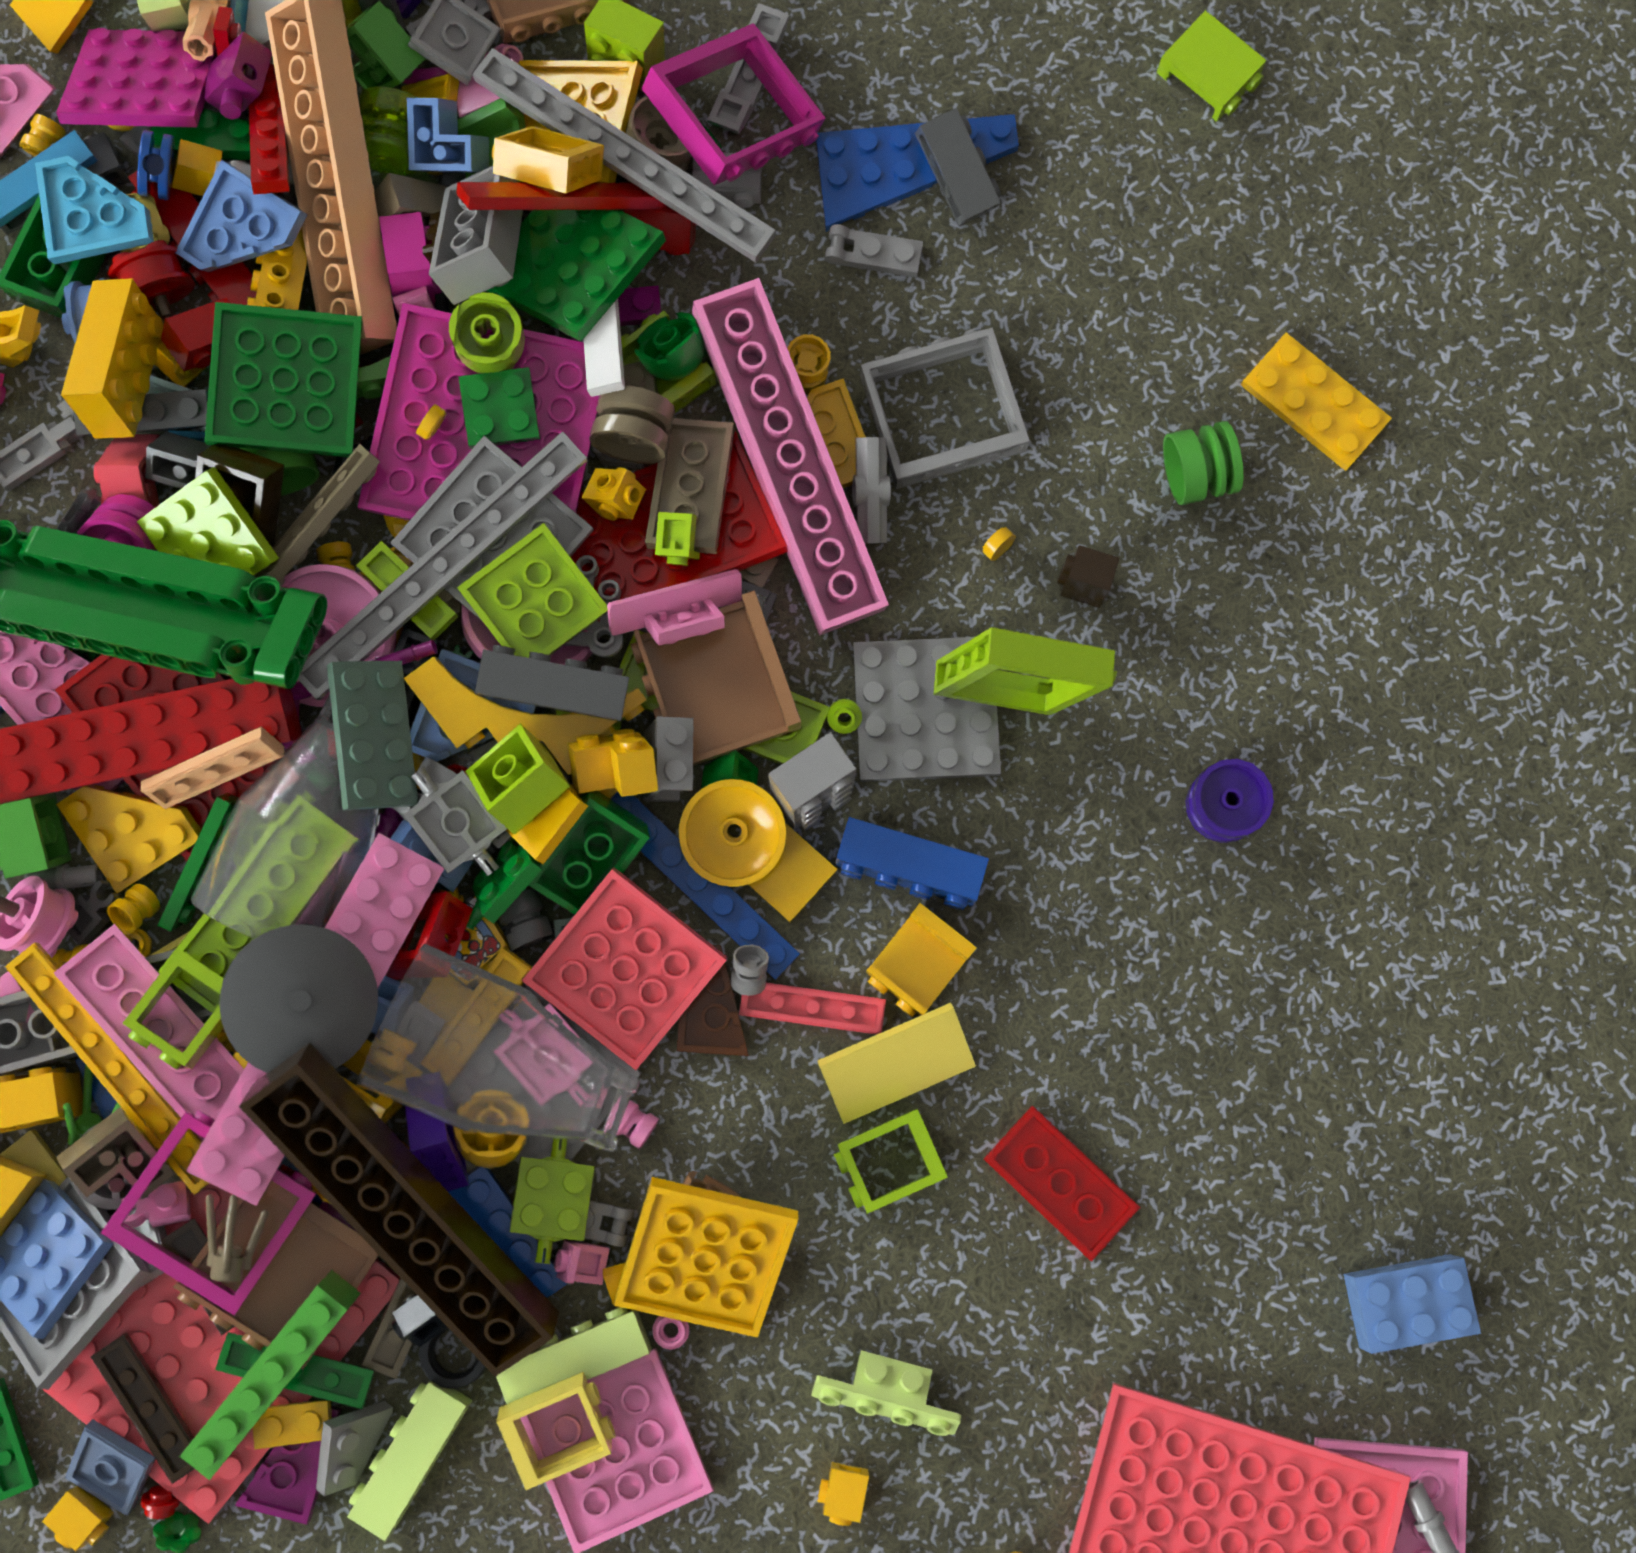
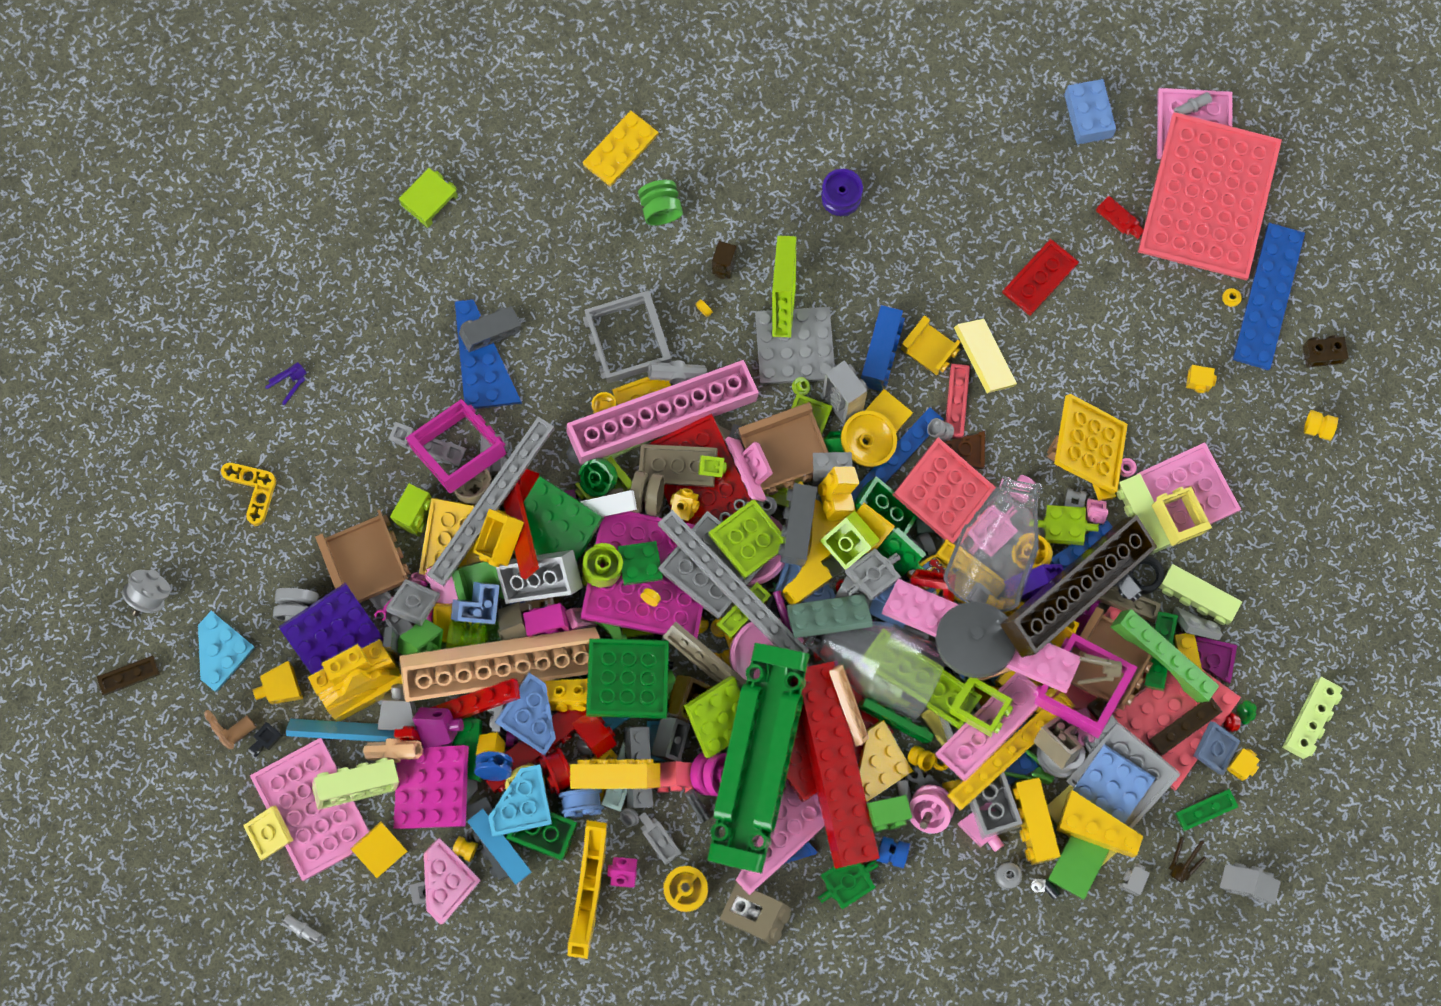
camera: 90 degrees left, 5 degrees down
yellowish green bracket [811,1350,962,1436] -> none
light grey plate [825,225,923,278] -> none
lime window [834,1109,948,1214] -> none
none -> red hinge [1096,196,1143,239]

